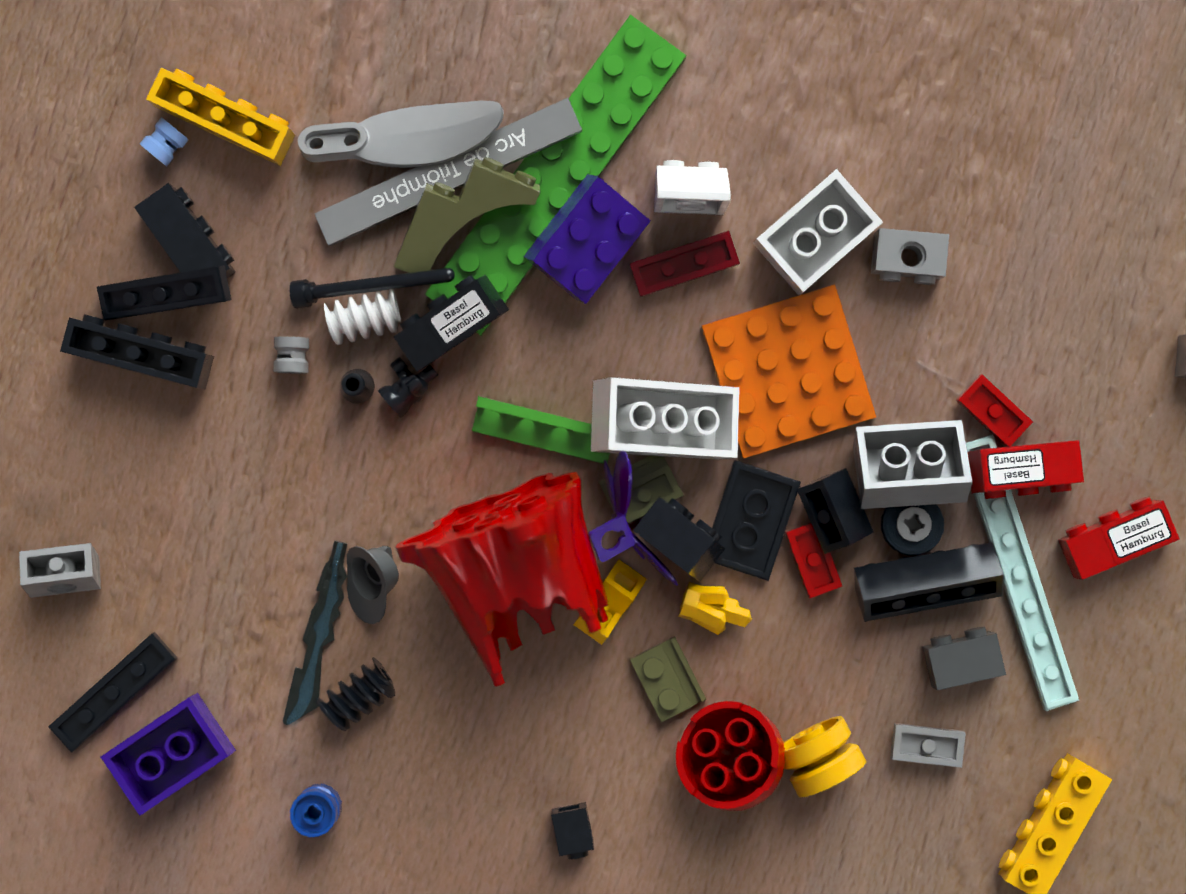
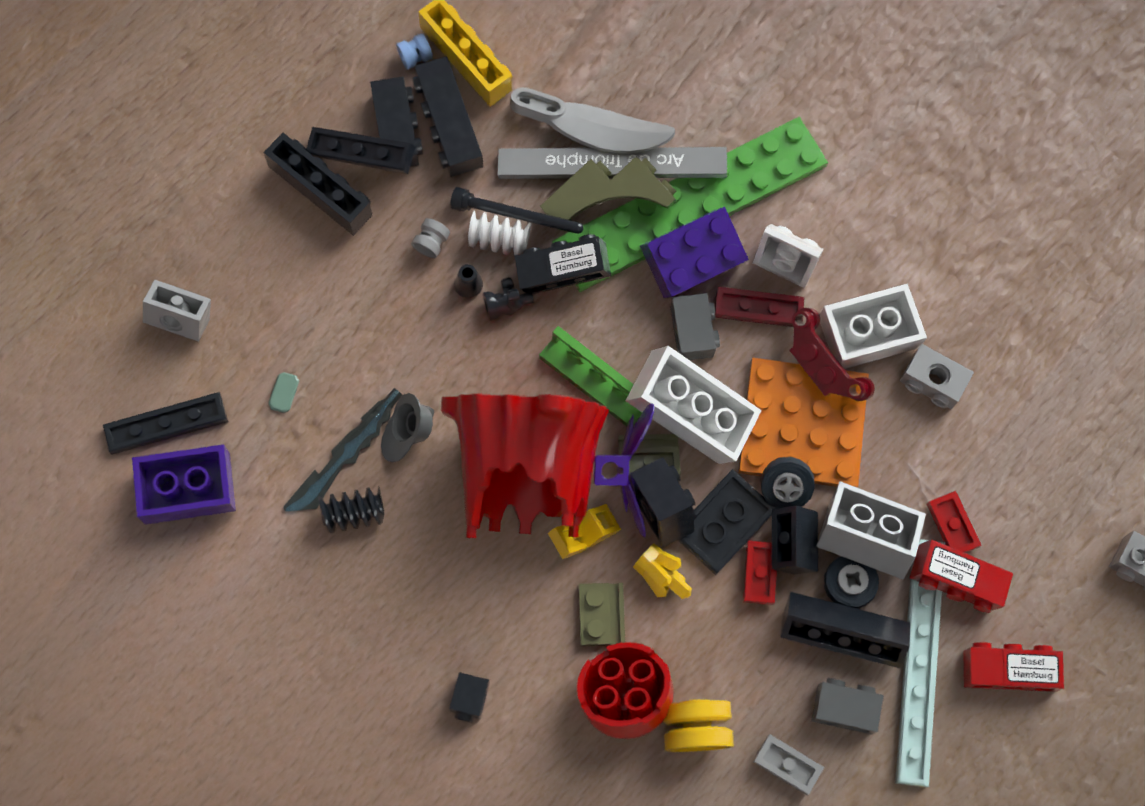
camera: 20 degrees right, 15 degrees down
blue wheel [290,784,342,837] -> none
none -> sand green piece [268,372,299,413]
none -> black brick [412,56,483,177]
none -> dark grey brick [670,293,720,360]
none -> black wheel [760,457,815,508]
none -> dark red plate [789,308,875,401]

